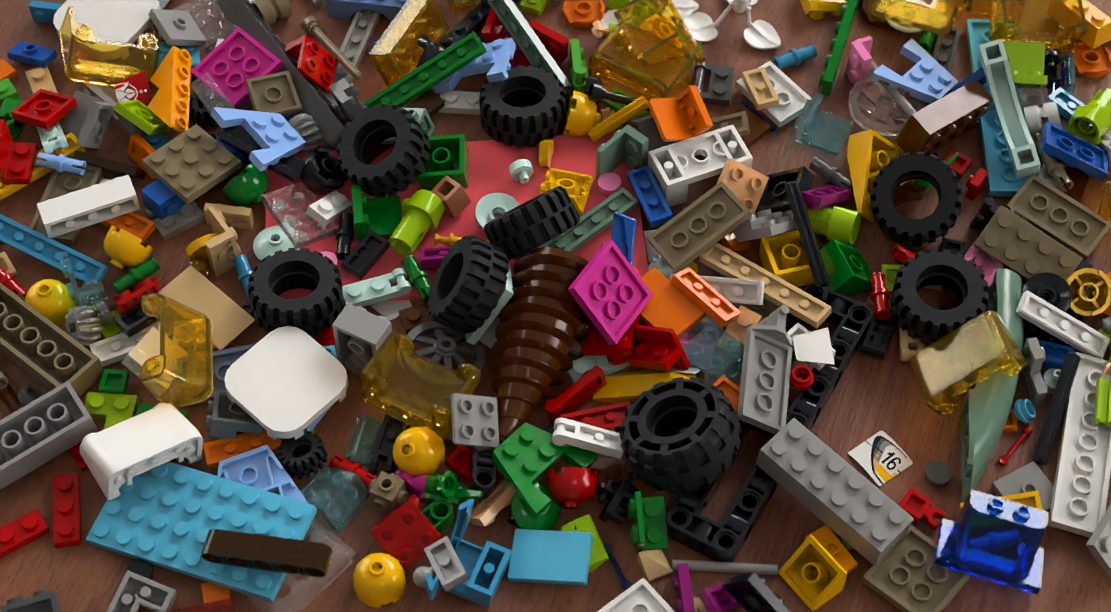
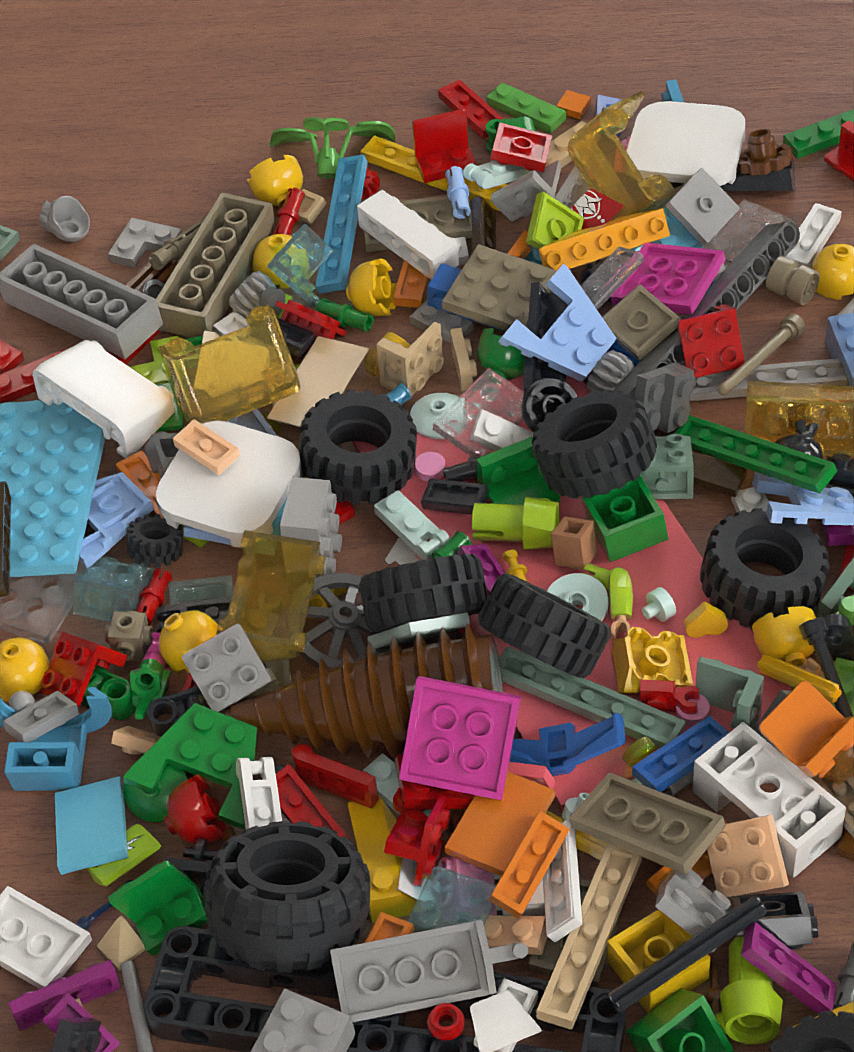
camera: 75 degrees right, 5 degrees down
none -> light nougat plate [173,419,240,475]
none -> lime arm [582,563,633,640]
none -> clear neon green tile [622,737,657,769]
none -> red plate [639,679,700,715]

